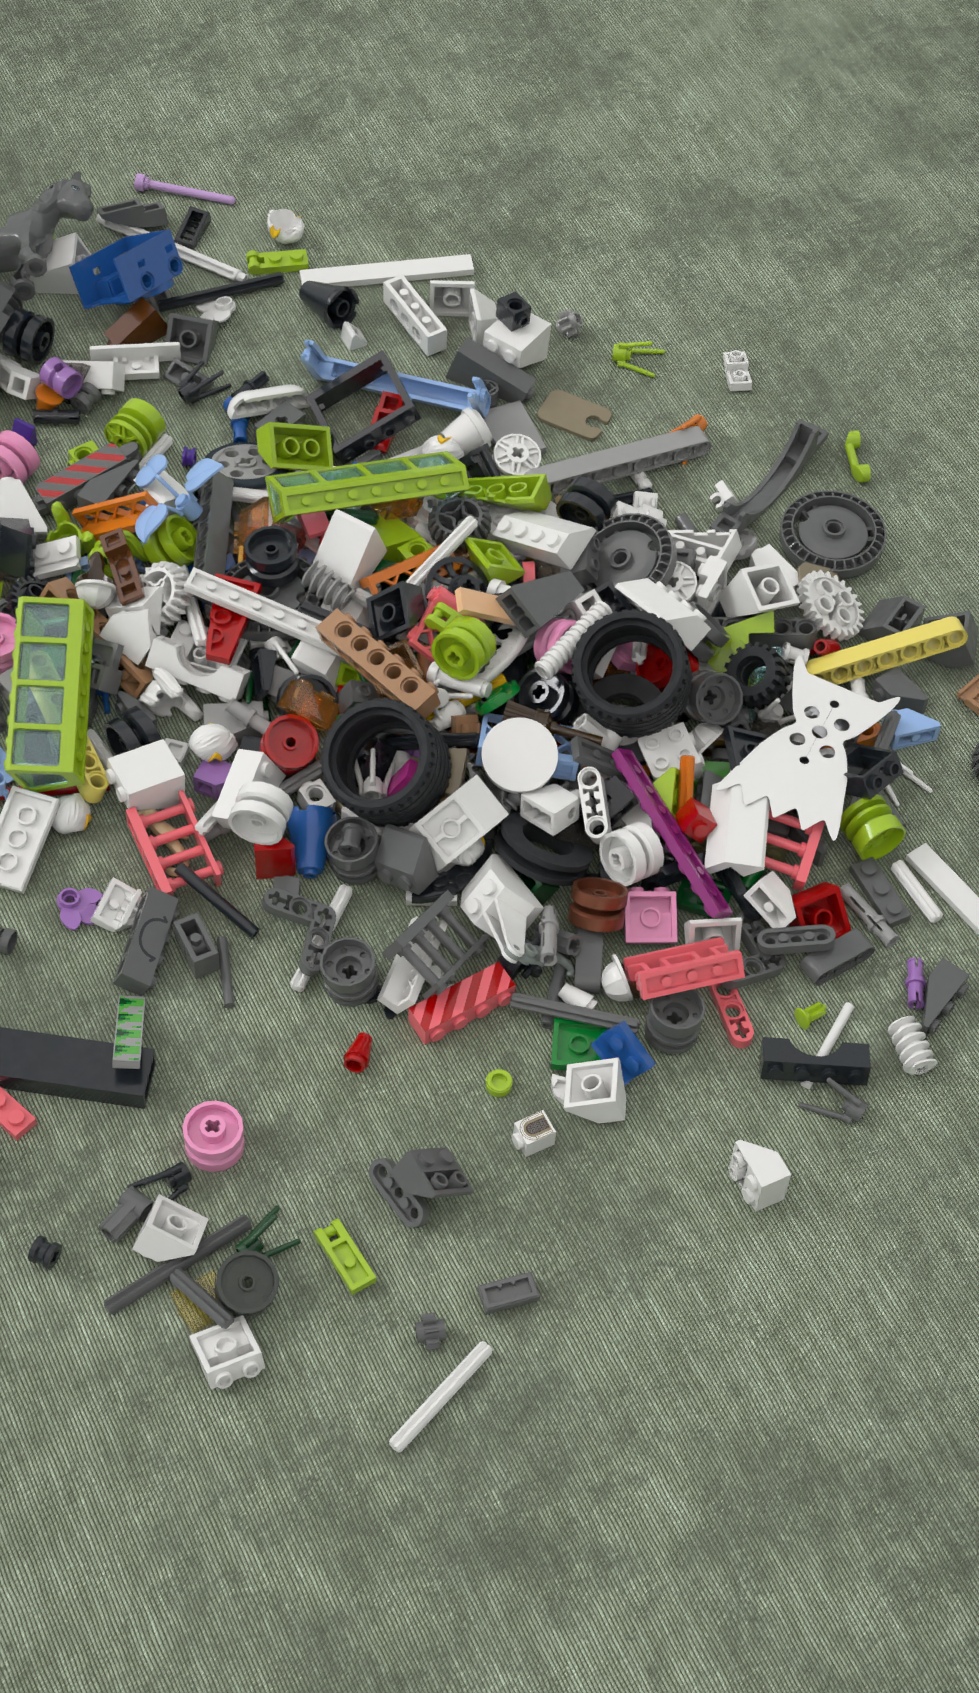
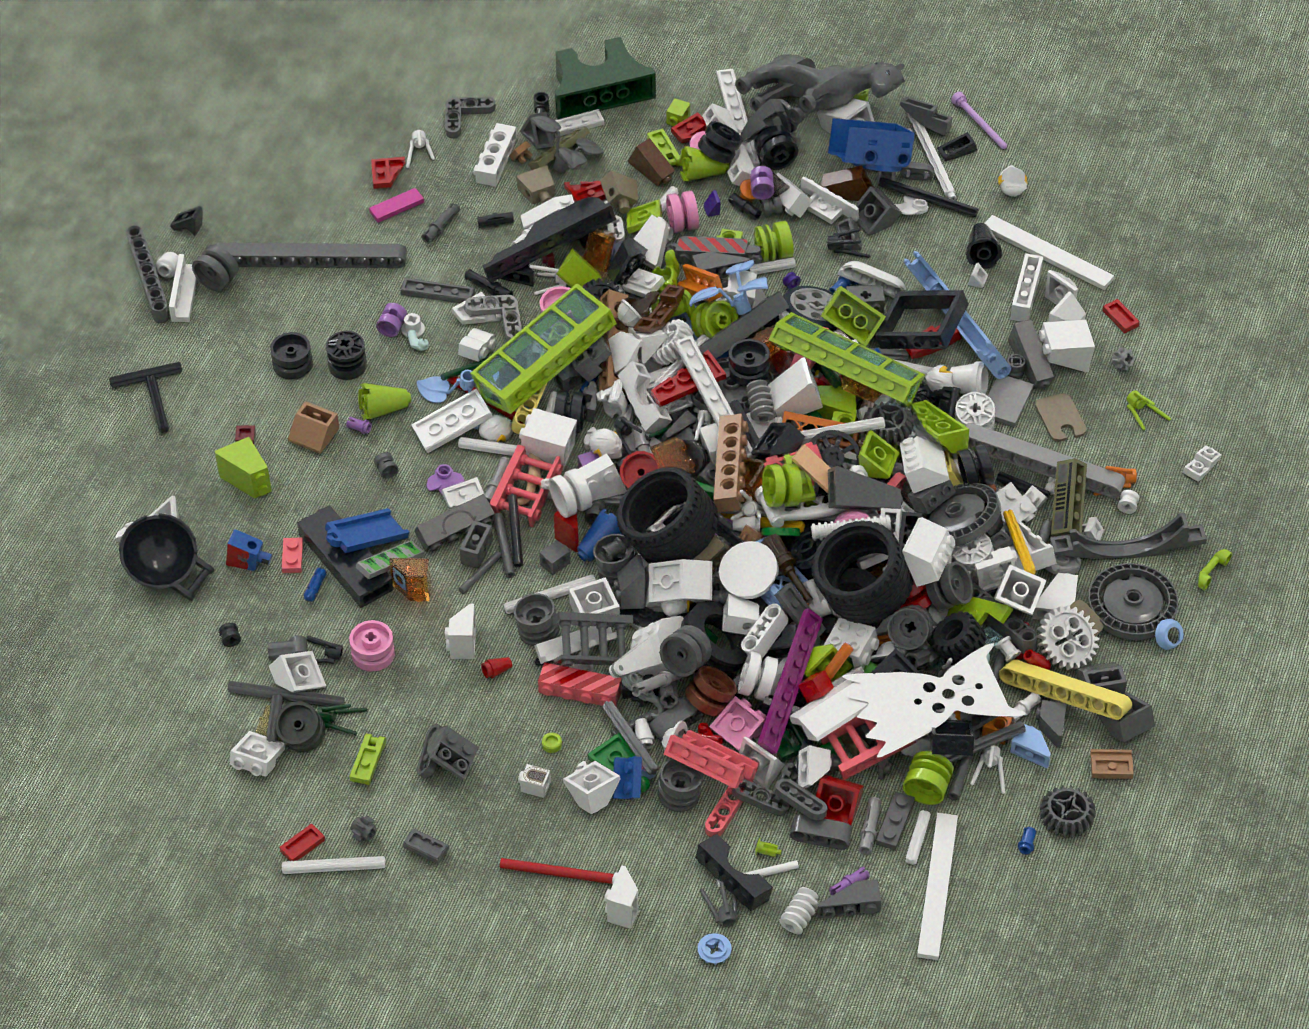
camera: 50 degrees right, 5 degrees down
black axle [230,371,269,397] -> none
lime plate [246,249,309,275] -> none
dark grey beam [261,888,336,976] -> none
black brick [496,291,531,332] -> none
none -> red tile [279,823,325,861]
none -> blue axle [304,568,326,602]
none -> blue piece [325,508,410,553]
none -> clear orange slope [389,558,431,602]
none -> white slope [445,604,476,659]
none -> white axle [458,437,543,461]
none -> light grey pin [485,457,510,503]
none -> dark grey piece [493,513,515,578]
none -> red piece [500,858,614,884]
none -> white brick [569,577,620,615]
none -> black plant [614,416,651,455]
none -> dark grey wheel [659,625,712,677]
none -> light blue gear [697,933,732,966]
none -> red arm [698,722,723,744]
none -> dark grey beam [900,162,934,181]
none -> yellow axle [1003,509,1036,575]
none -> olive brick [1051,458,1087,537]
none -> red tile [1102,299,1140,334]
none -> white wheel [1118,490,1140,514]
none -> light blue piece [1155,619,1184,650]

